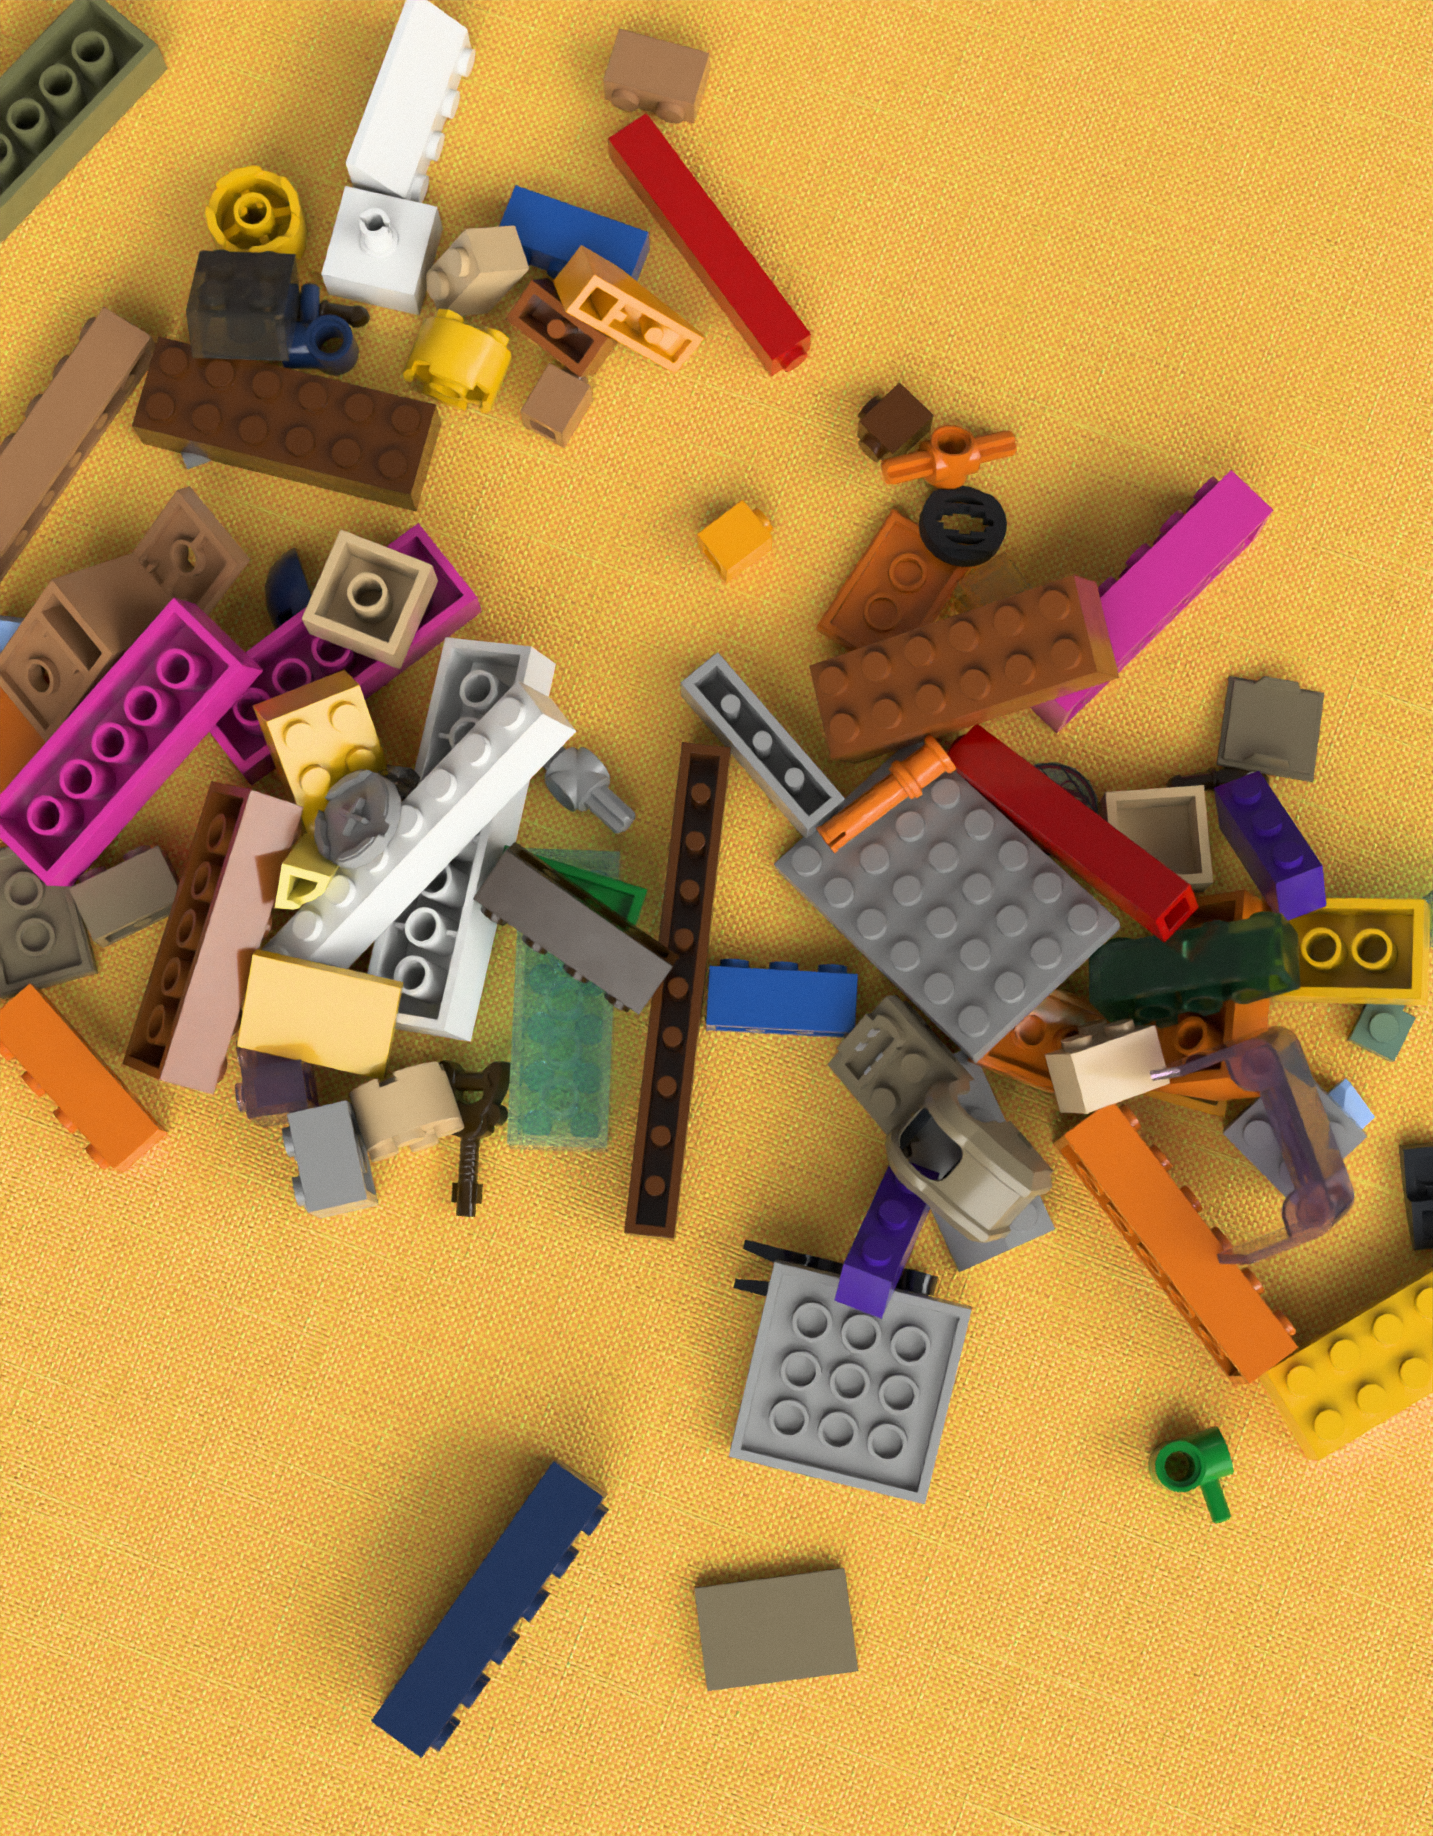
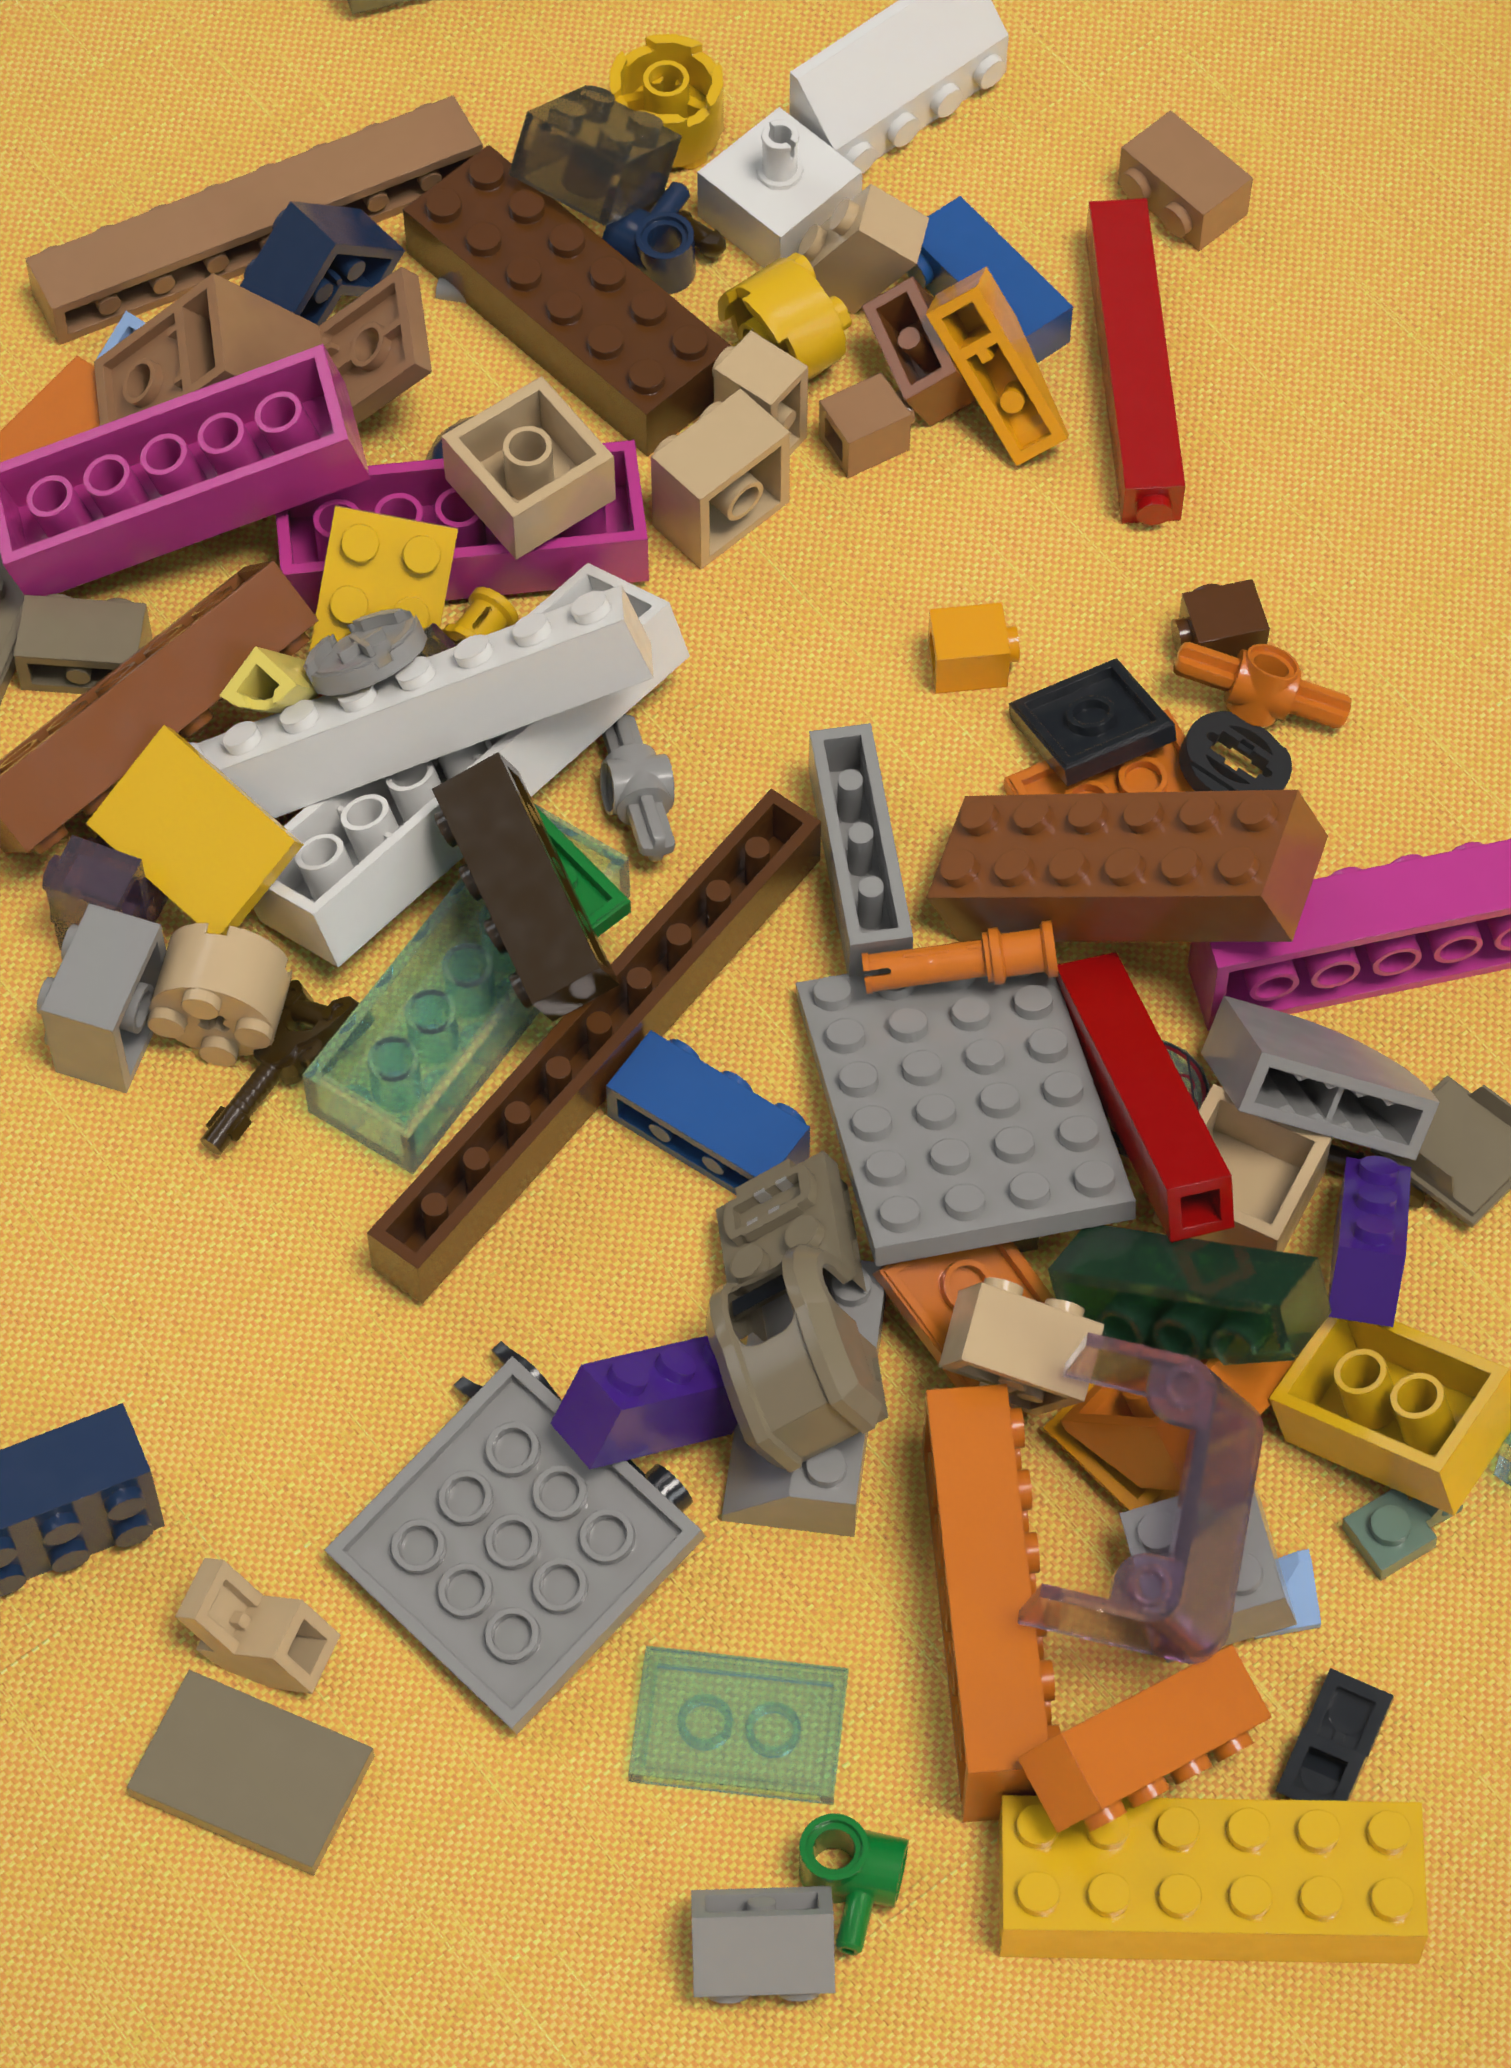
camera: 30 degrees right, 20 degrees down
none -> tan brick [175,1558,340,1694]
none -> dark blue brick [240,201,405,326]
none -> yellow bush [440,586,519,650]
none -> clear light blue tile [628,1646,849,1805]
none -> tan brick [651,388,790,570]
none -> light grey brick [691,1886,835,2004]
none -> tan brick [712,331,808,455]
none -> black tile [1008,658,1177,787]
none -> orange brick [1017,1644,1272,1833]
none -> light grey brick [1201,996,1440,1160]

